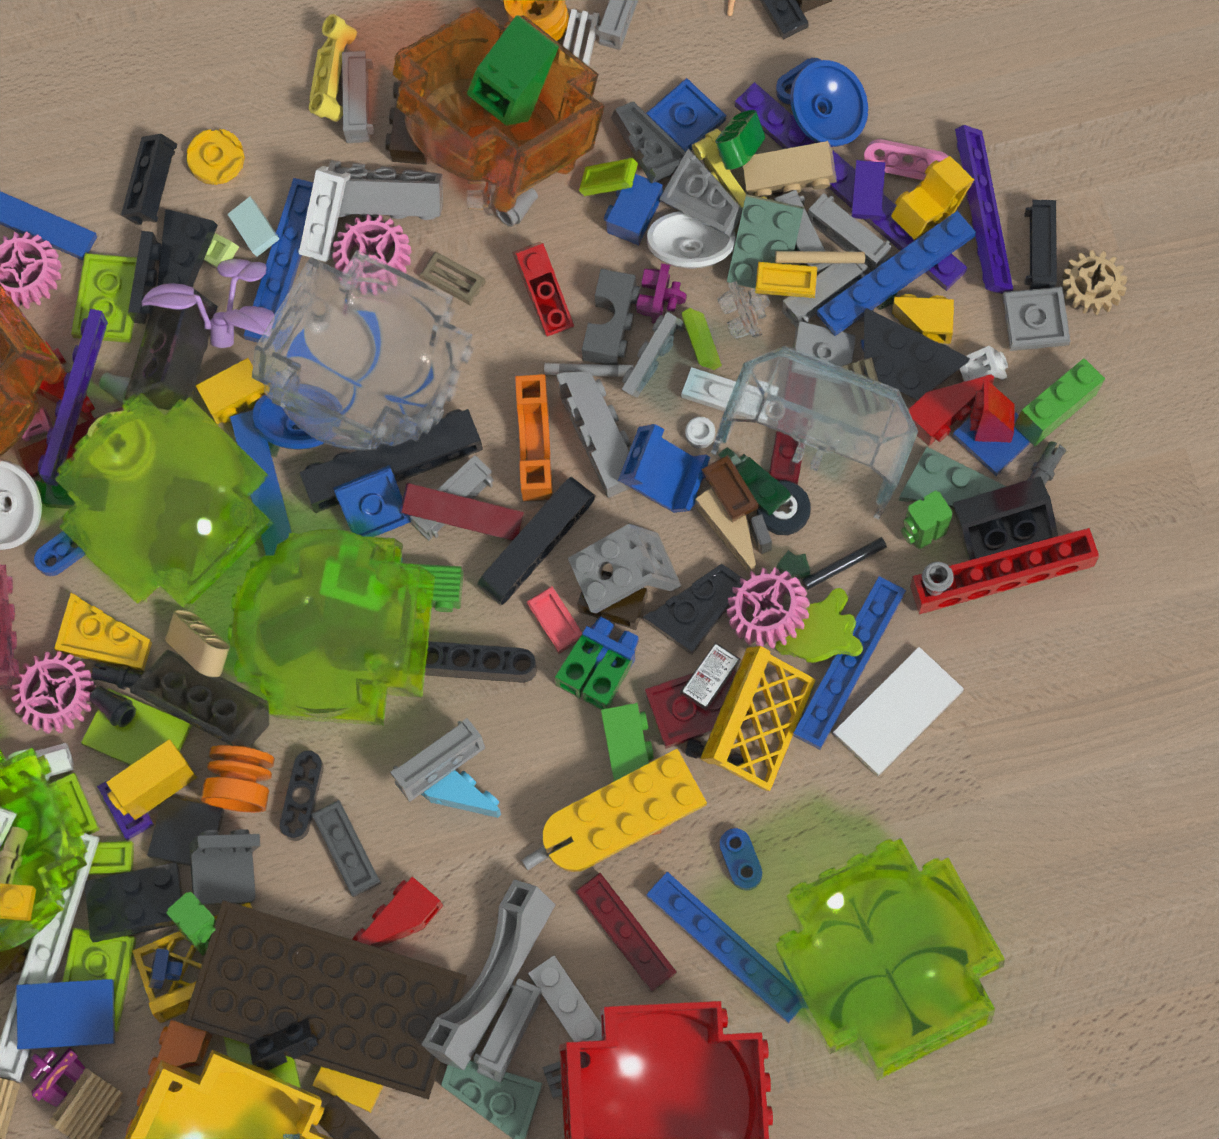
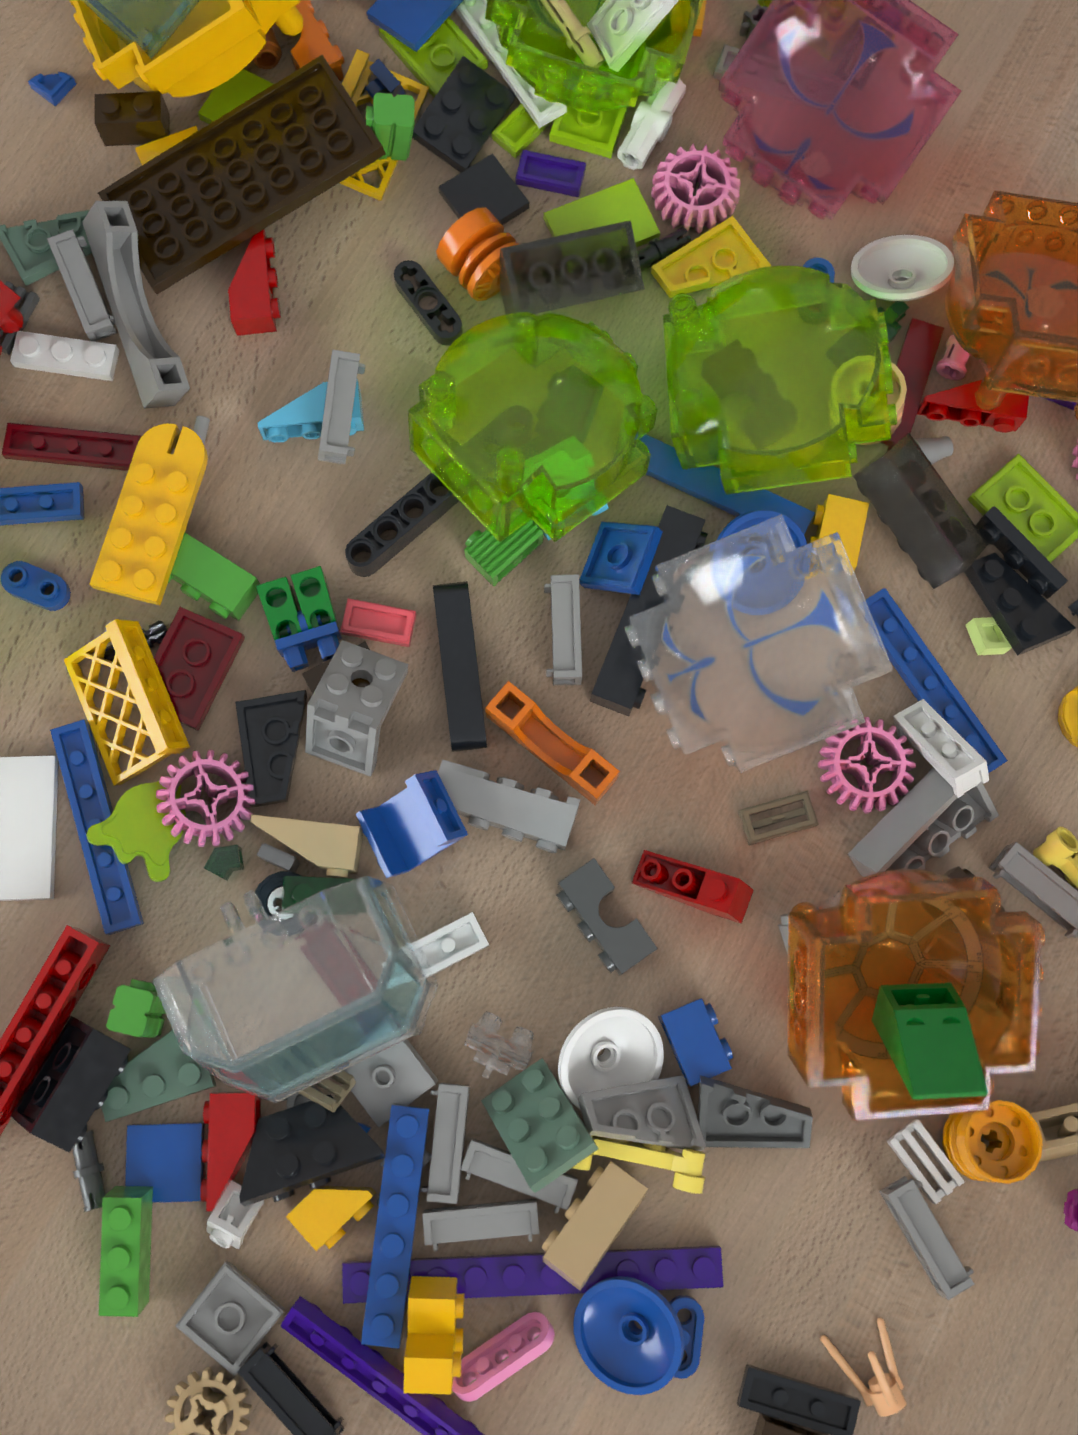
camera: 125 degrees right, 5 degrees up
dark purple plate [38,309,108,486] -> none
black cone [90,686,136,727] -> none
yellow brick [106,739,198,820] -> none
lavender plant [142,259,275,348] -> none
tan beam [165,610,230,677] -> none
dark grey bracket [189,829,260,905] -> none
light aqua tile [228,197,280,257] -> none
black hinge [249,1018,319,1071] -> none
dark grey tile [312,800,381,898] -> none
dark red tile [399,483,524,541] -> none
light grey bar [544,363,634,377] -> none
lime tile [579,158,638,196] -> none
light grey wing [622,312,685,398] -> none
magenta hips [636,263,687,324] -> none
blue tile [646,78,726,152] -> none
tile [680,642,741,711] -> none
lime tile [681,308,722,370] -> none
white tile [685,417,715,448] -> none
reddish brown tile [702,455,759,522] -> none
green beam [715,110,766,170] -> none
yellow tile [755,262,817,298] -> none
tan bar [775,251,865,264] -> none
black bar [802,537,887,590] -> none
dark purple tile [851,160,886,220] -> none
light grey cone [922,562,954,596] -> none
red slope [969,381,1015,443] -> none

